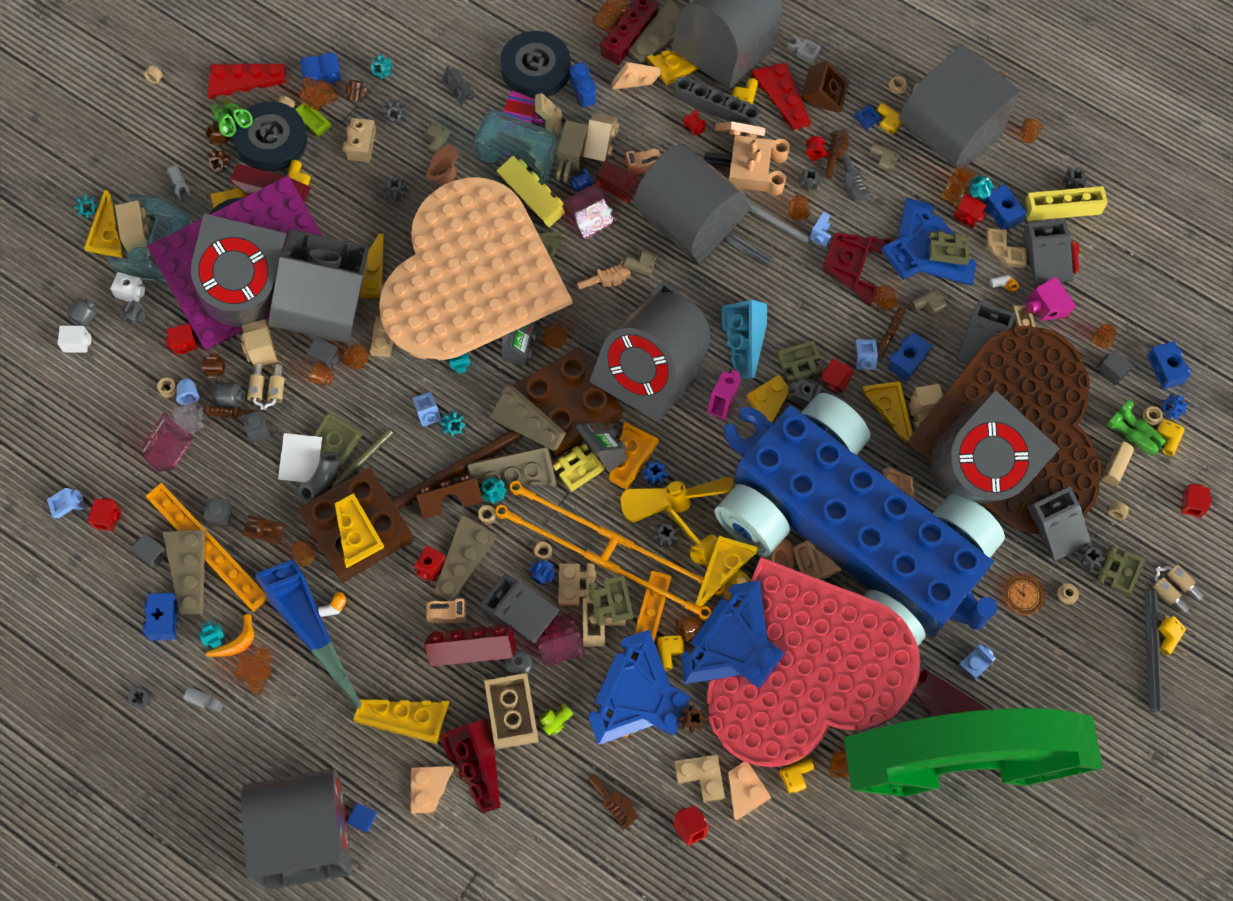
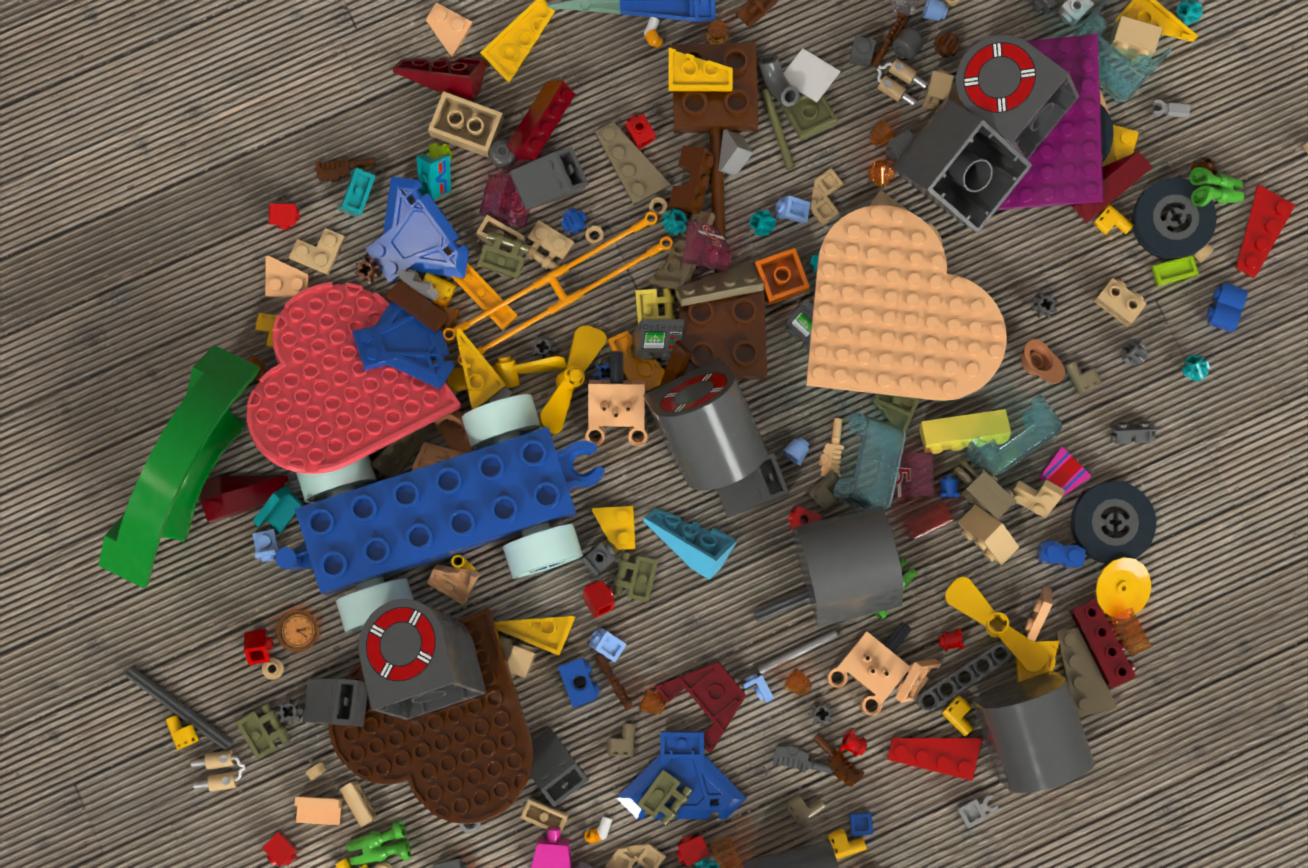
camera: 125 degrees right, 15 degrees up
red brick [165,323,198,355] -> none
reddish brown gear [206,149,231,173] -> none
clear orange brick [299,76,339,111] -> none
reddish brown gear [343,80,367,101] -> none
yellow wing [359,234,385,298] -> none
light nougat leg [426,598,466,623] -> none
clear orange gear [543,324,567,349] -> none
light nougat leg [625,149,661,176] -> none
dark pink torso [707,369,741,420] -> none
reddish brown slope [802,61,849,113] -> none
none -> red brick [243,628,274,665]
none -> teal panel [253,487,303,533]
none -> light nougat panel [294,796,342,825]
none -> teal panel [337,168,376,217]
none -> reddish brown tile [386,280,449,333]
none -> light grey slope [397,269,439,301]
none -> teal panel [416,153,451,200]
none -> light nougat piece [585,351,648,446]
none -> reddish brown tile [659,343,691,387]
none -> clear pink slope [682,221,731,271]
none -> light grey slope [718,129,753,176]
none -> orange brick [754,248,810,306]
none -> light blue hat [782,437,809,466]
none -> red brick [787,506,822,533]
none -> tan tile [810,167,844,227]
none -> clear light blue windscreen [833,412,906,510]
none -> yellow piece [945,577,1049,673]
none -> yellow piece [1095,557,1151,619]

